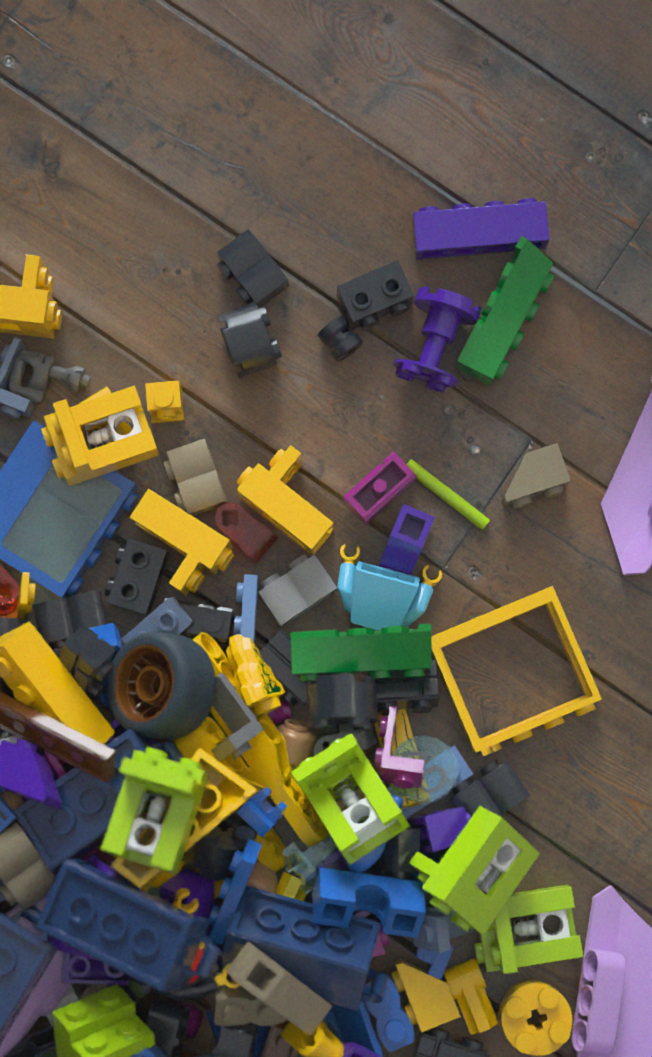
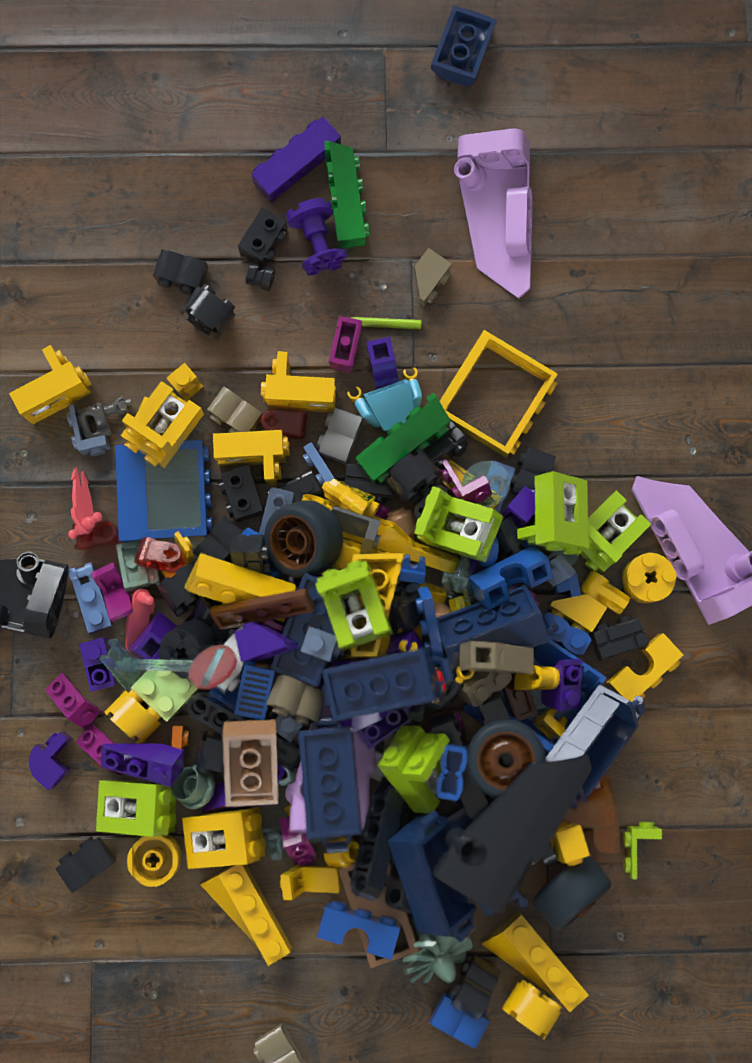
camera: 40 degrees left, 0 degrees up
none -> sand blue bracket [301,627,347,662]

